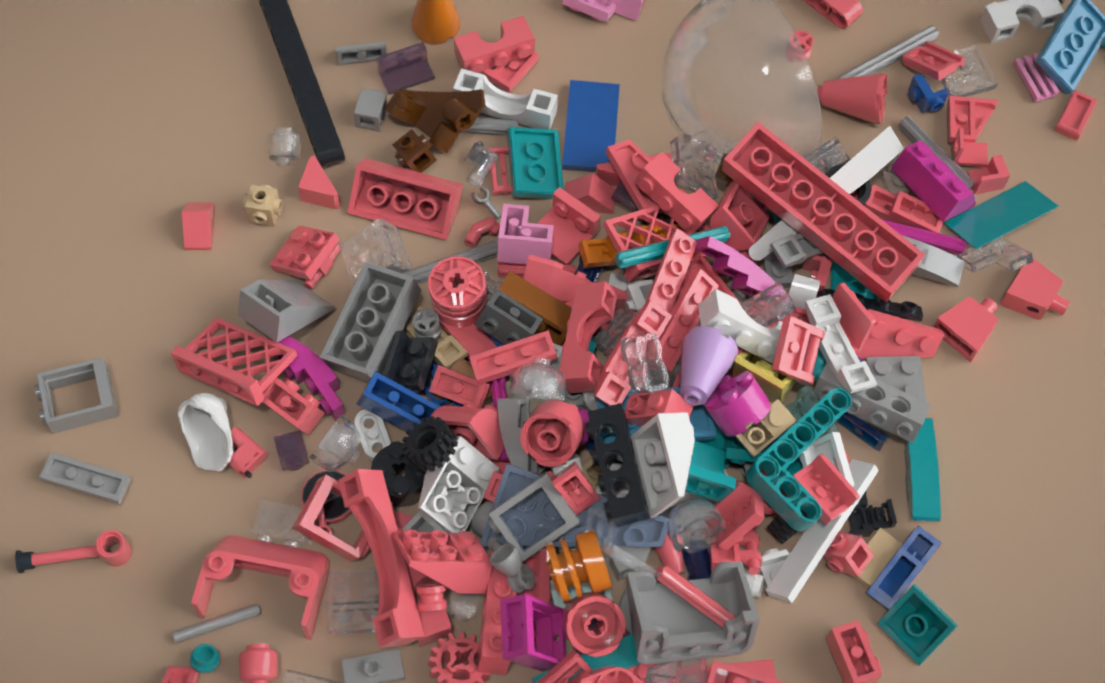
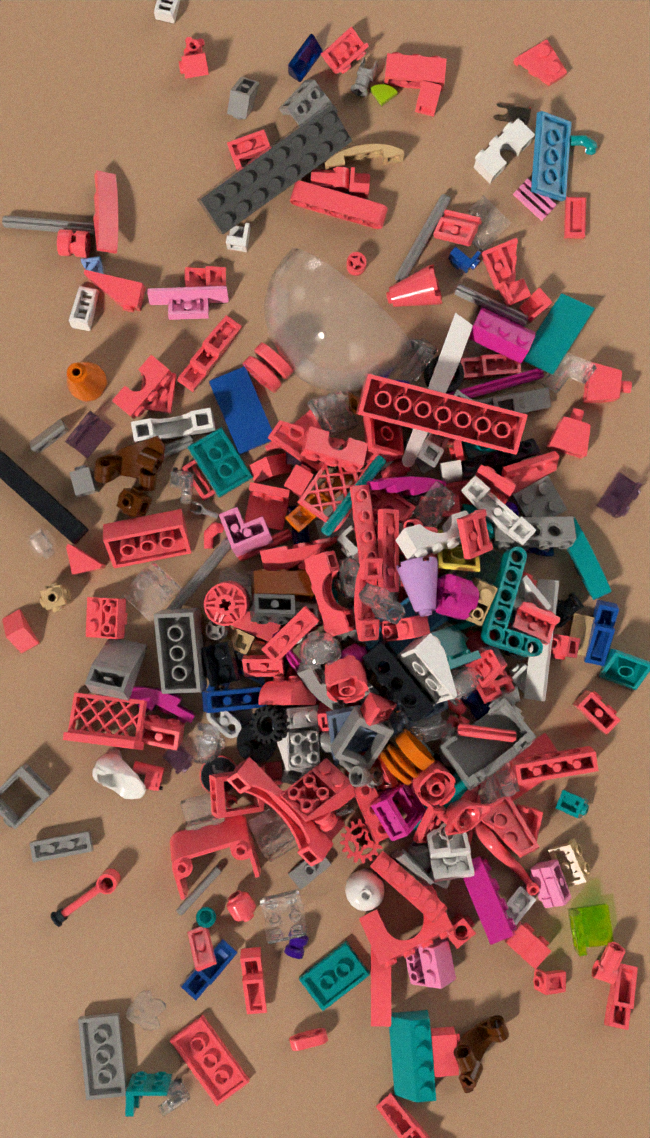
camera: 25 degrees left, 25 degrees up
none -> coral slope [177,315,242,392]
none -> coral wheel [242,342,294,393]
none -> coral brick [284,464,314,498]
none -> clear purple bracket [596,472,642,519]

